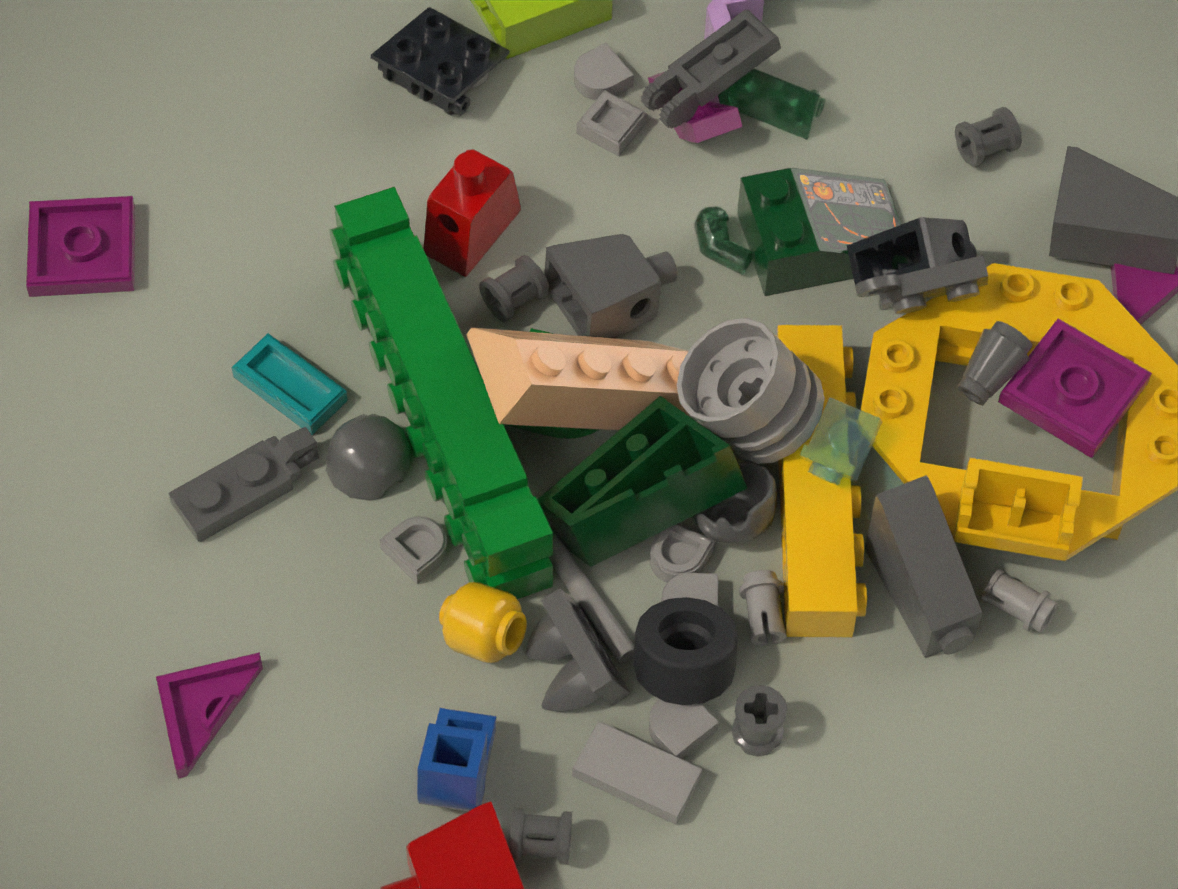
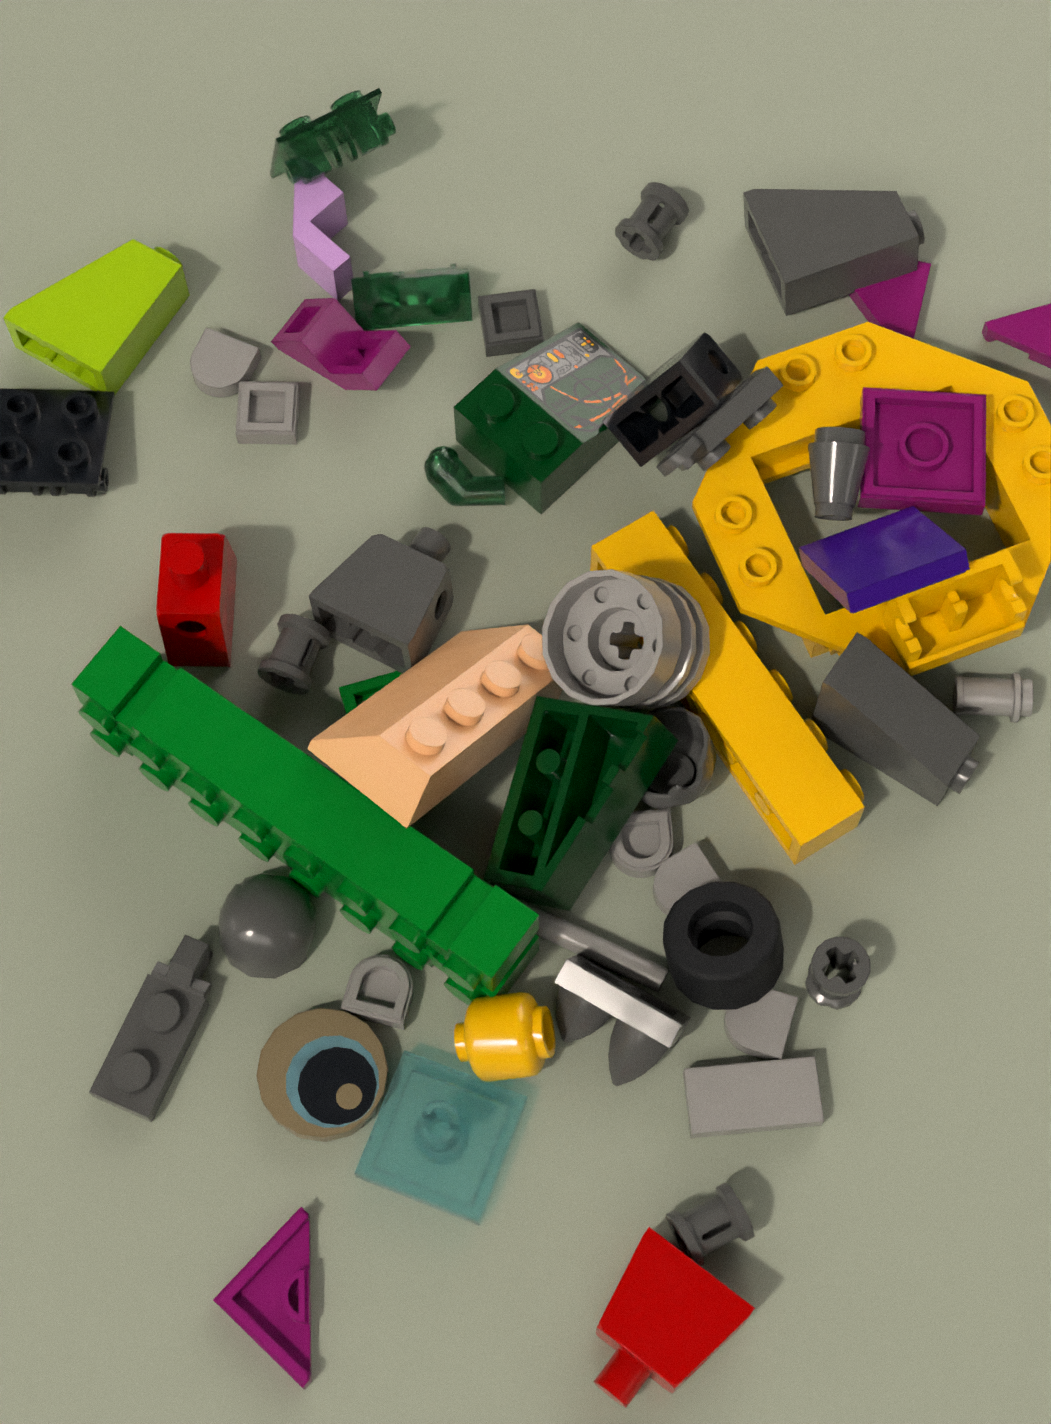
camera: 30 degrees left, 10 degrees up
teal tile [231,333,348,435] -> none
blue brick [417,708,496,811] -> none
dark grey hinge [641,9,781,129] -> none
light grey pin [739,570,787,646] -> none
clear light blue bracket [800,398,883,485] -> none
none -> tile [256,1008,389,1142]
none -> clear light blue tile [354,1050,527,1226]
none -> dark grey tile [478,289,544,357]
none -> dark purple tile [799,506,970,614]

